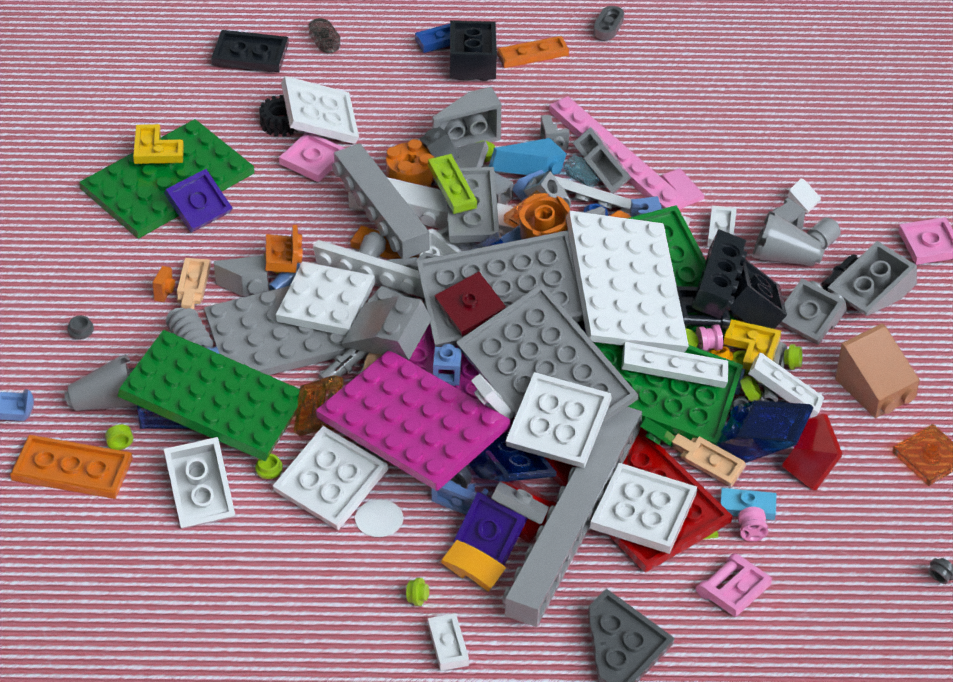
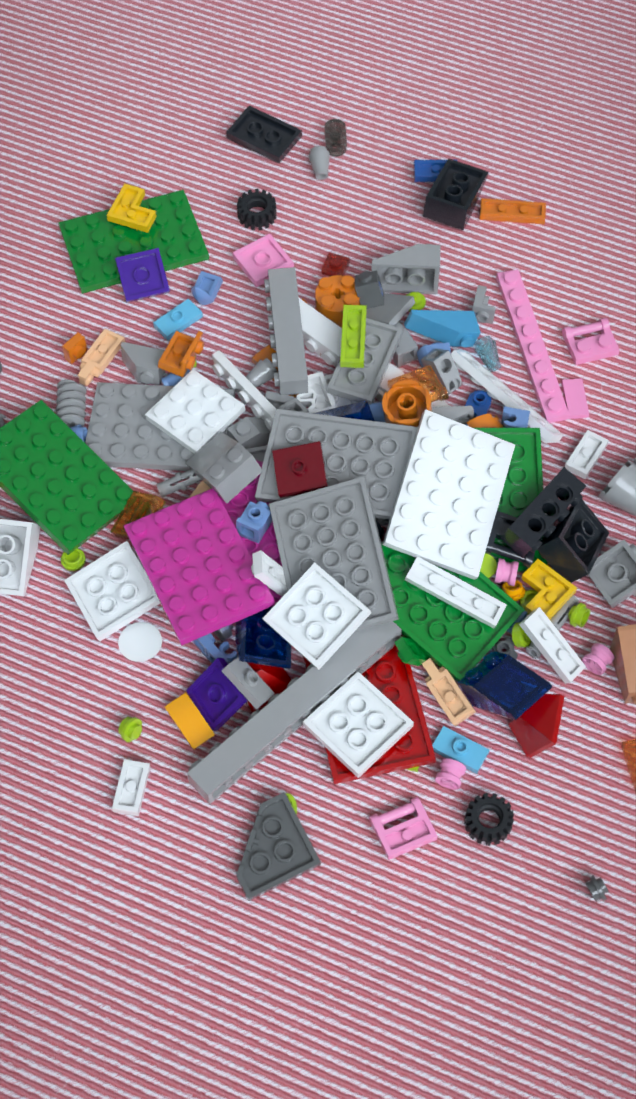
camera: 25 degrees right, 15 degrees up
white plate [281,76,359,144] -> none
light grey slope [573,127,631,194] -> none
flat silver plate [594,6,624,41] -> none
none -> medium azure plate [153,299,203,341]
none -> medium blue plate [191,271,223,305]
none -> light grey cone [309,146,330,180]
none -> clear red plate [321,252,350,276]
none -> black tyre [464,793,514,846]
none -> bright pink plate [562,318,620,365]
none -> bright pink wheel [582,643,615,675]

